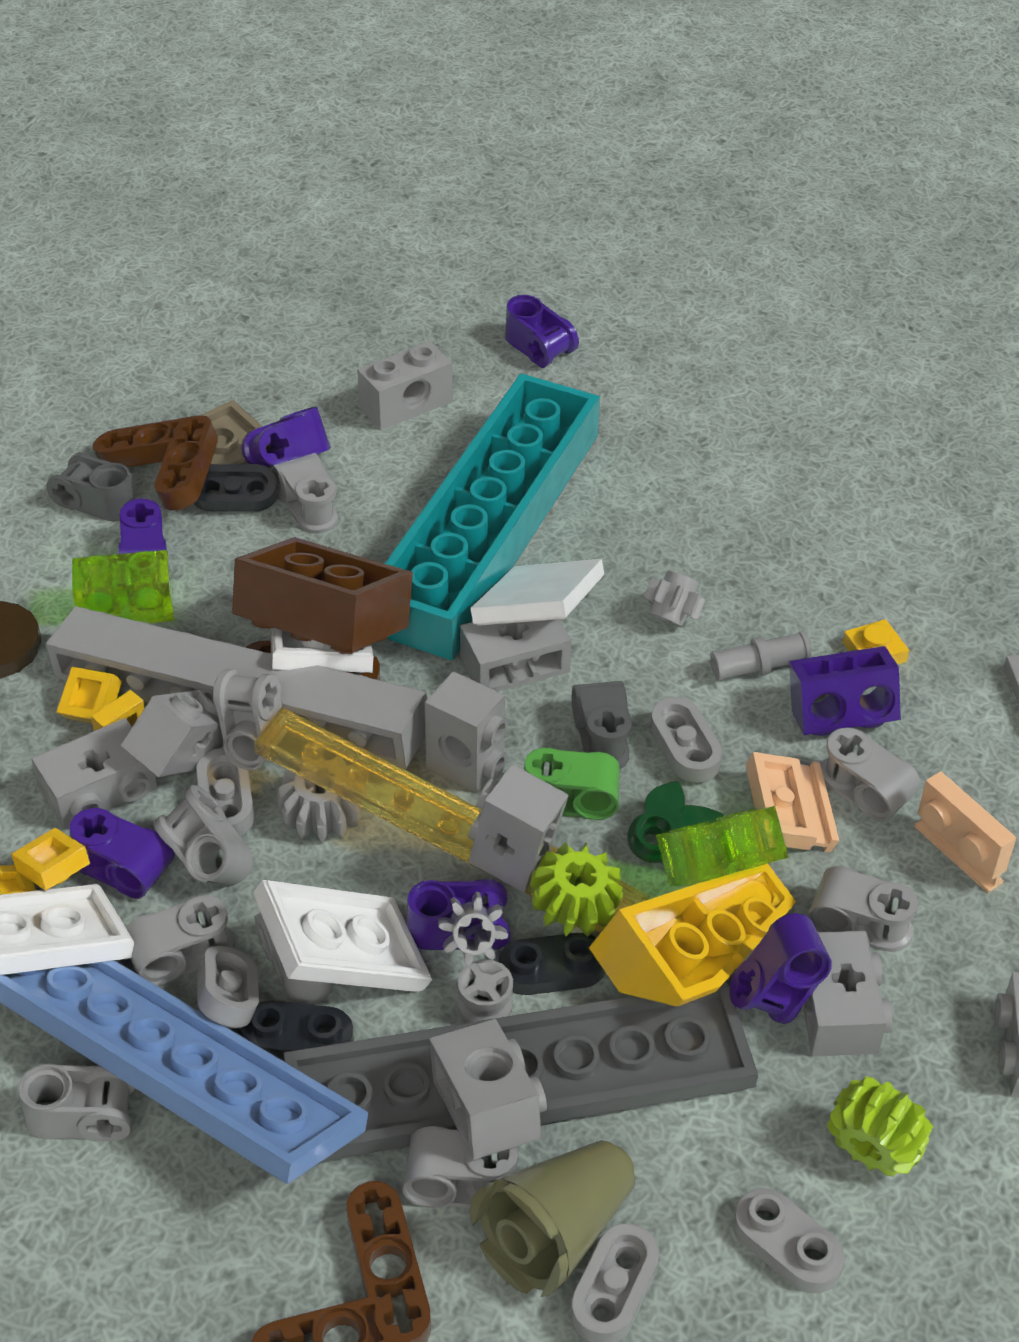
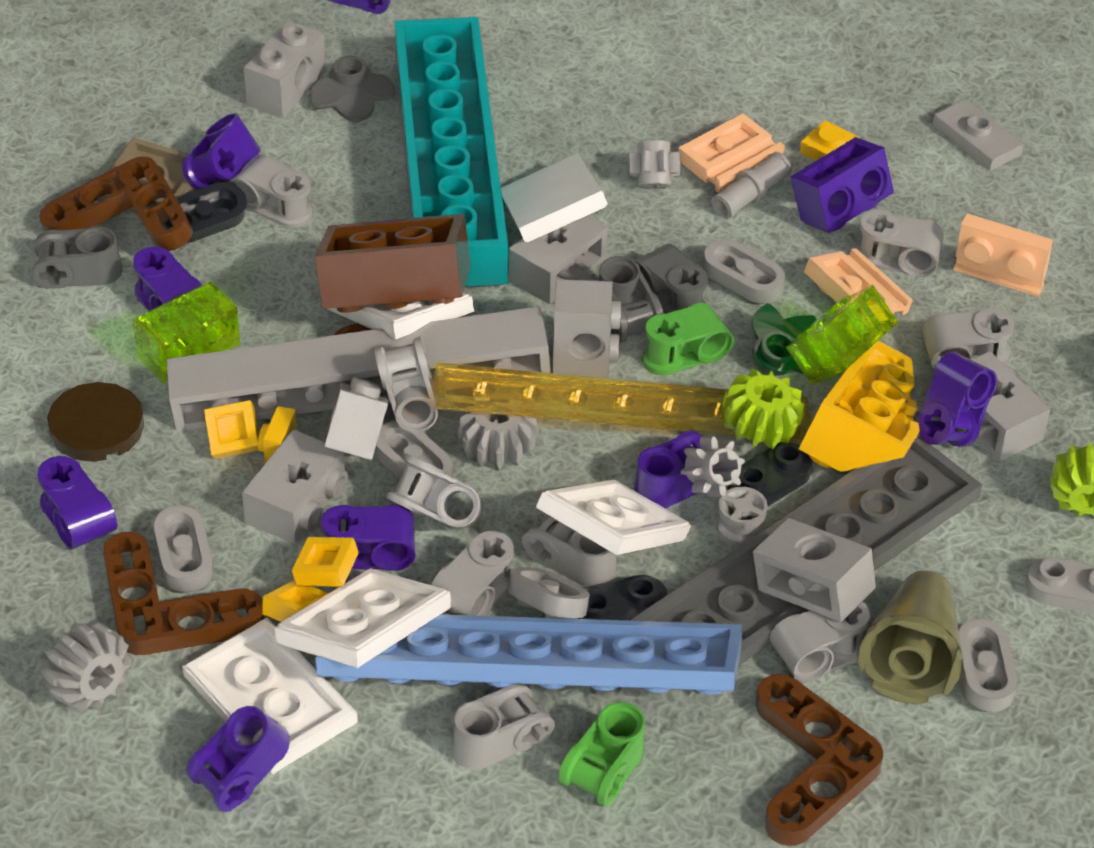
camera: 30 degrees left, 0 degrees up
light grey brick [468,764,569,893] -> none
none -> dark grey plate [311,55,395,122]
none -> bright green piece [558,702,645,807]
none -> dark grey piece [598,256,663,343]
none -> light nougat plate [678,114,785,193]

